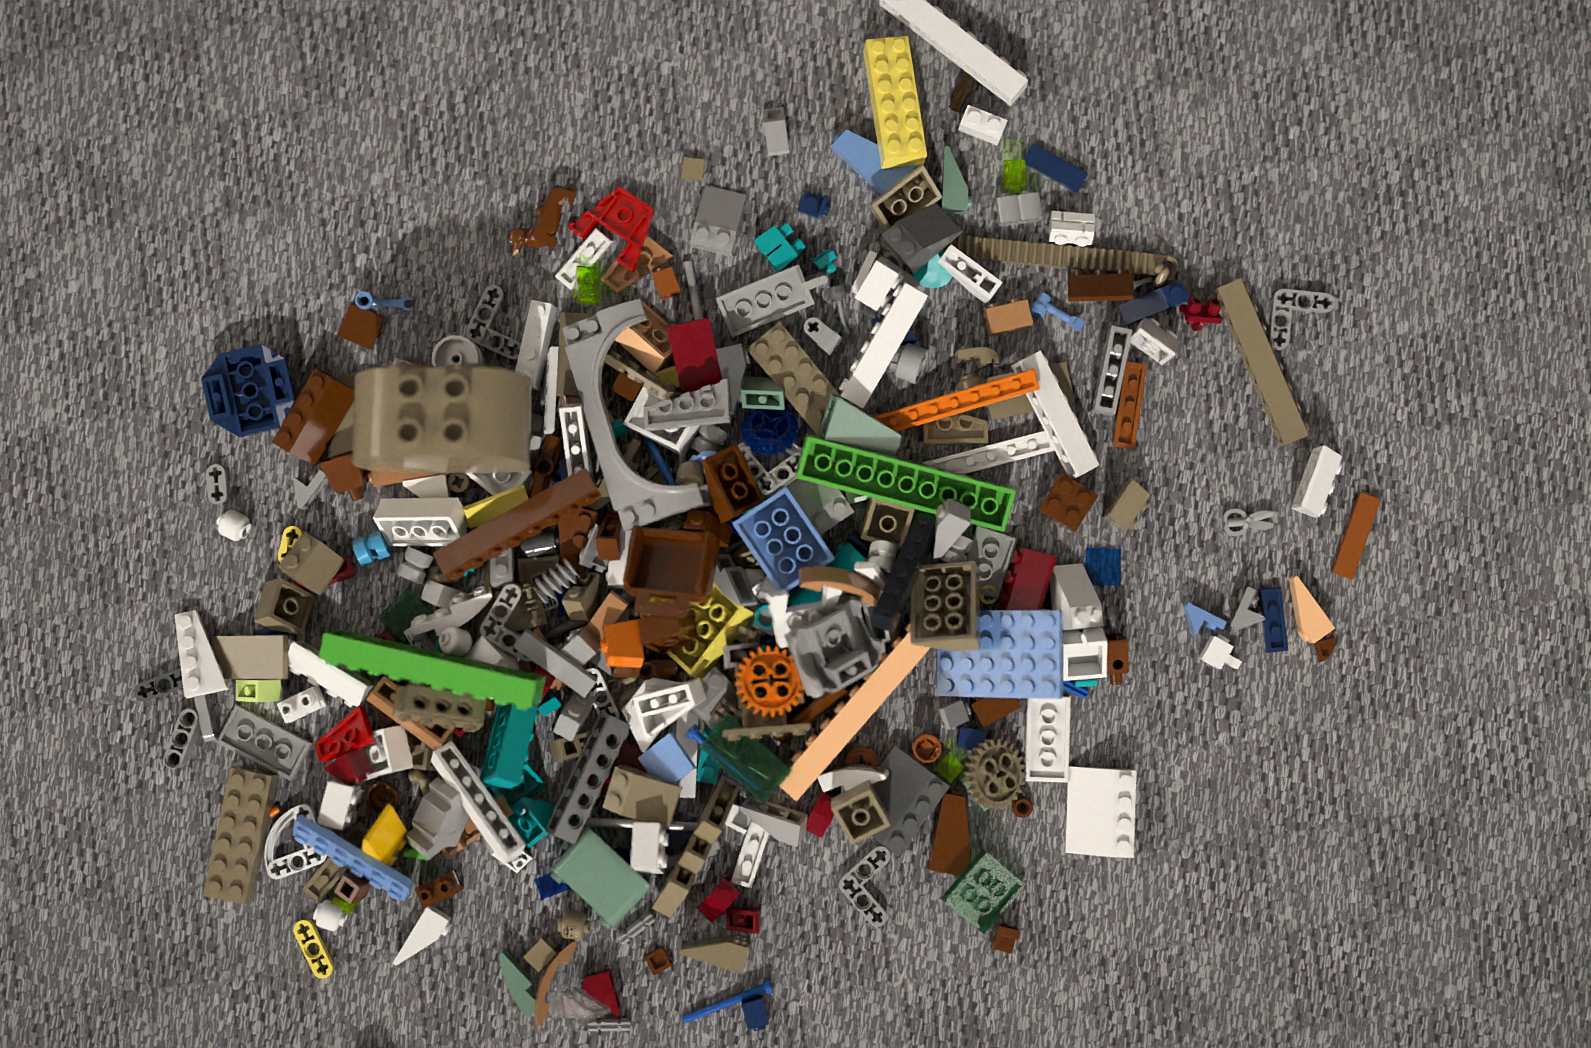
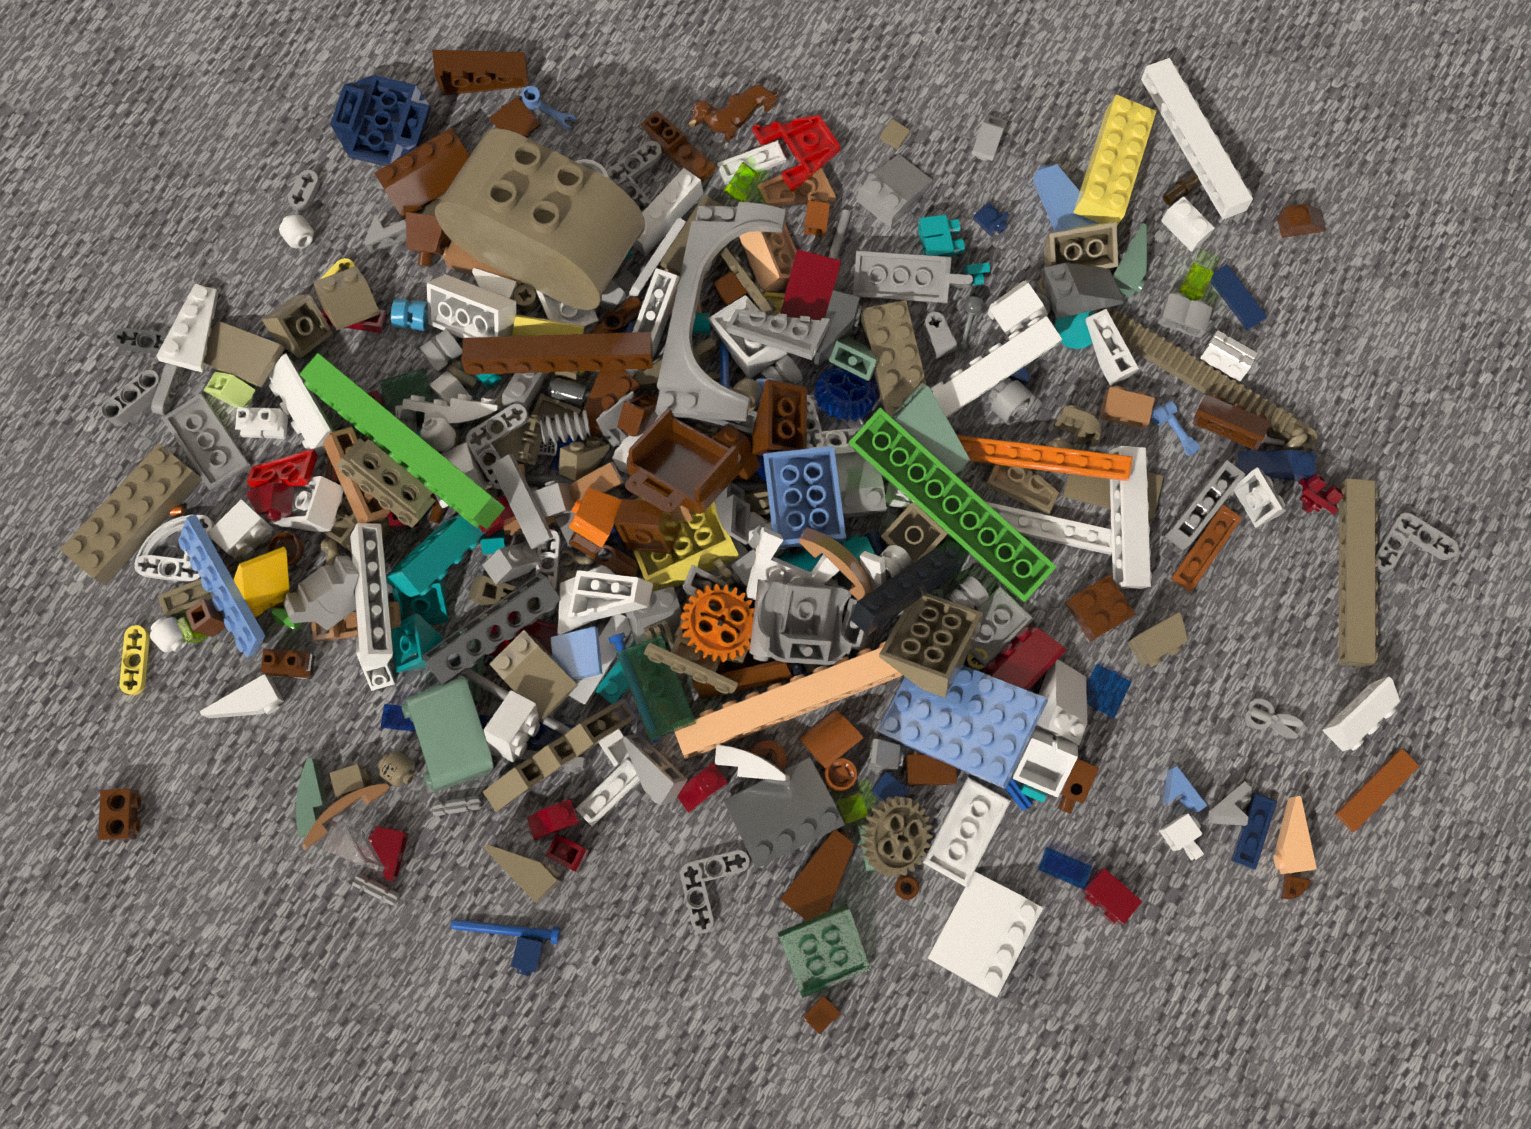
camera: 20 degrees right, 10 degrees down
reddish brown tile [644,946,673,975] -> none
teal piece [754,605,774,629] -> none
dark tan brick [831,780,891,845] -> none
light grey slope [933,498,971,563] -> none
none -> reddish brown wedge [432,49,529,96]
none -> reddish brown slope [641,111,717,183]
none -> dark orange slope [798,710,863,768]
none -> clear blue tile [1037,847,1092,889]
none -> dark red brick [1081,868,1143,925]
none -> reddish brown slope [1277,204,1326,238]

